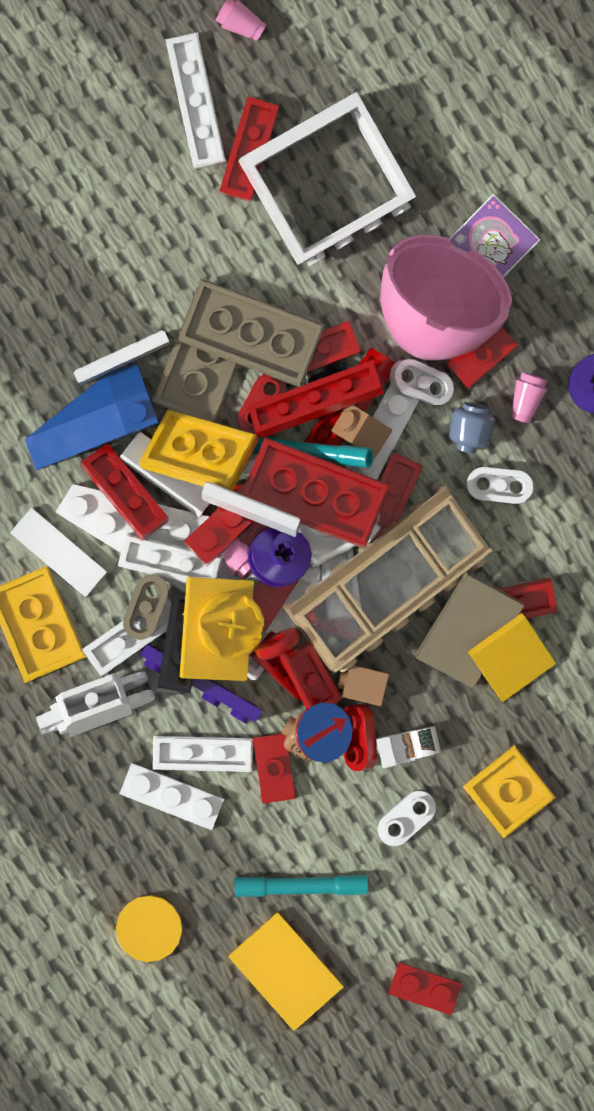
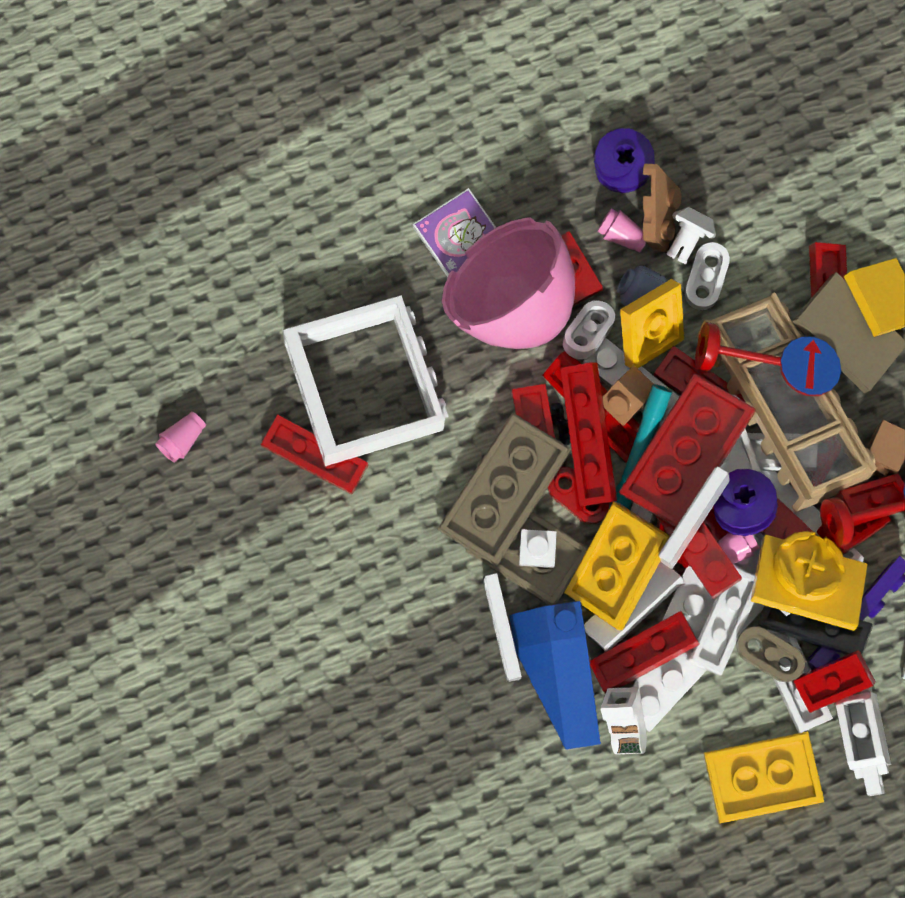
camera: 75 degrees left, 10 degrees down
white tile [10,508,107,597] -> none
white tile [165,32,226,169] -> none
none -> white plate [519,529,556,568]
none -> white leg [601,687,647,754]
none -> yellow plate [620,279,684,368]
none -> medium nougat wing [643,164,681,252]
none -> white connector [667,207,716,264]
none -> piece [695,322,841,396]
none -> red plate [793,650,876,713]

